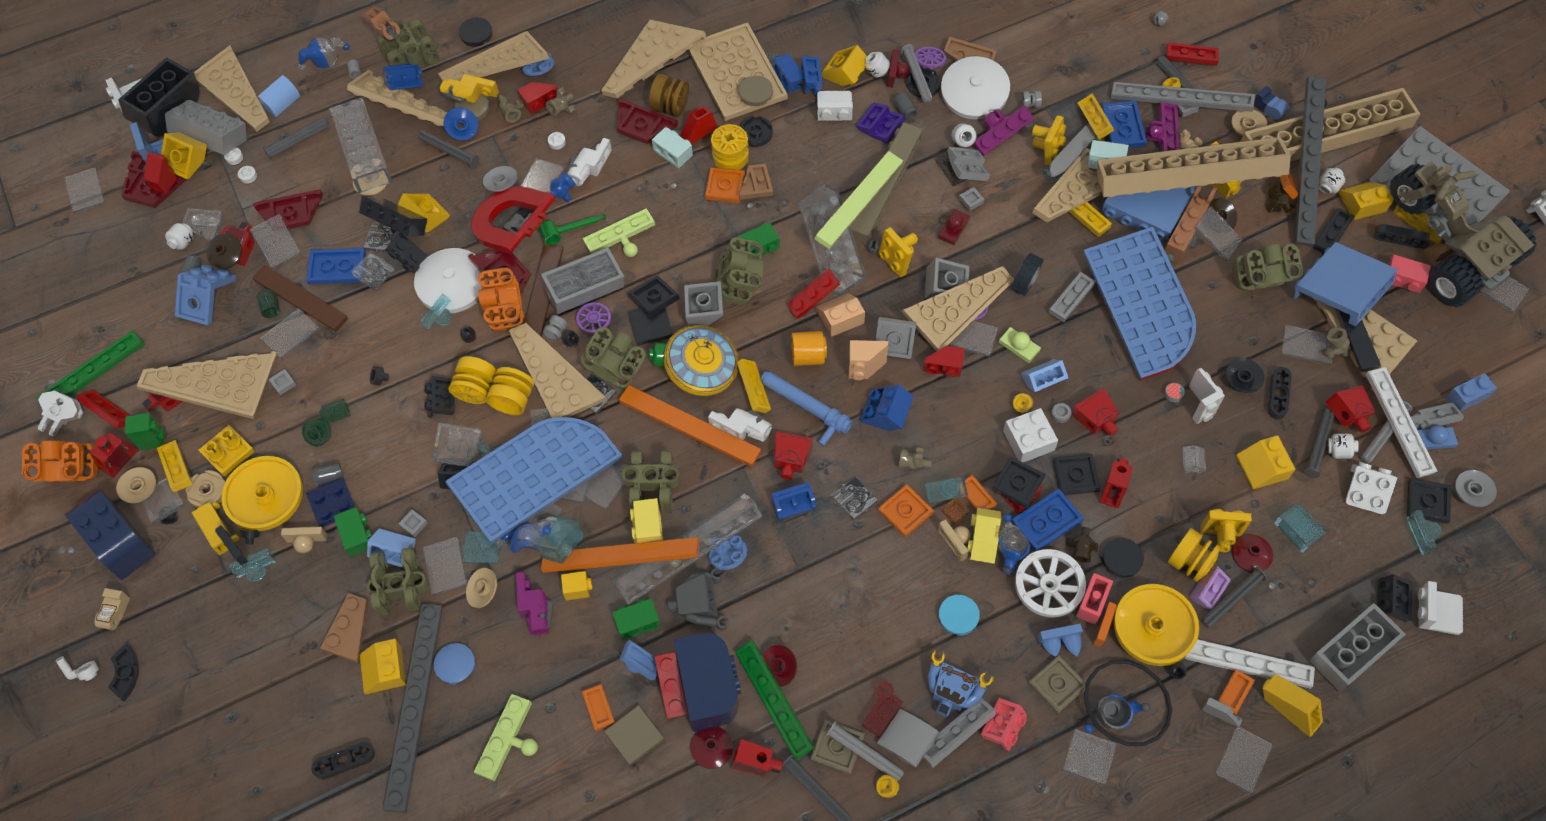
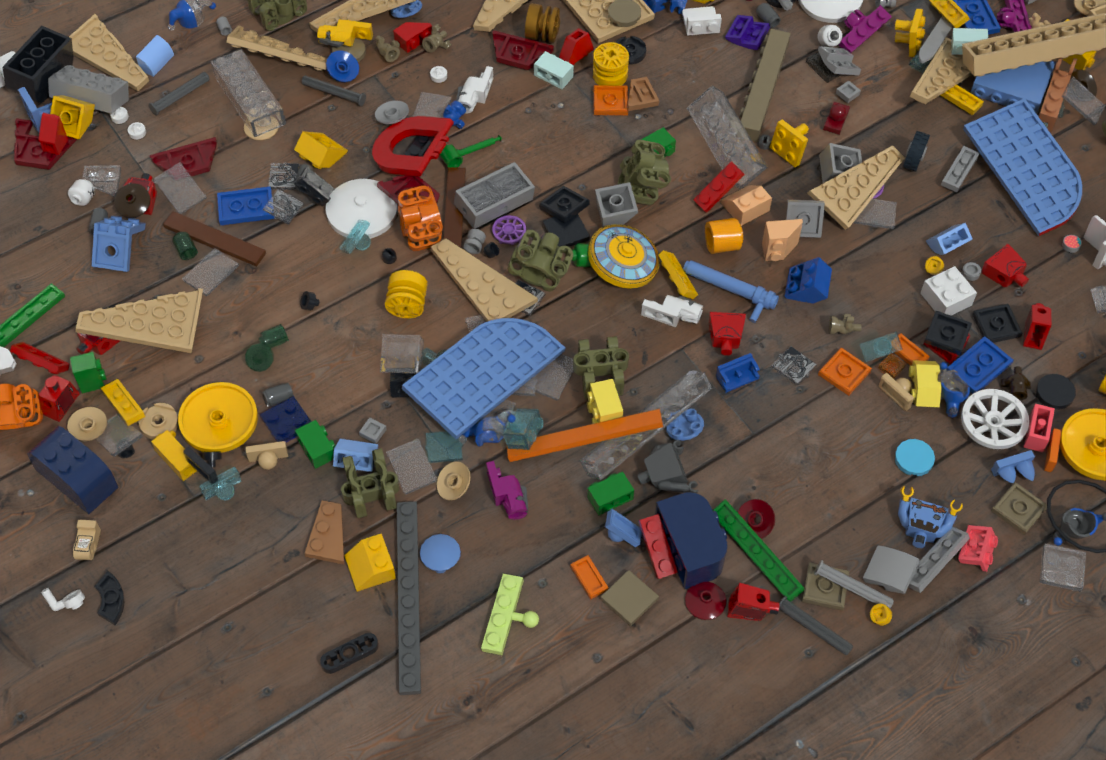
camera: 10 degrees left, 5 degrees down
yellow plate [198,425,255,477] -> none
light grey plate [269,369,296,396] -> none
black brick [359,196,427,236] -> none
blue hinge [383,64,423,90] -> none
black bracket [424,376,455,418] -> none
yellow wheel [485,367,535,415] -> none
yellow brick [561,571,593,601] -> none
yellowish green plate [583,208,655,257] -> none
orange tile [619,385,762,467] -> none
yellowish green tile [815,151,903,249] -> none
clear red hinge [862,682,903,738] -> none
red slope [923,346,965,377] -> none
yellowish green tile [999,327,1041,363] -> none

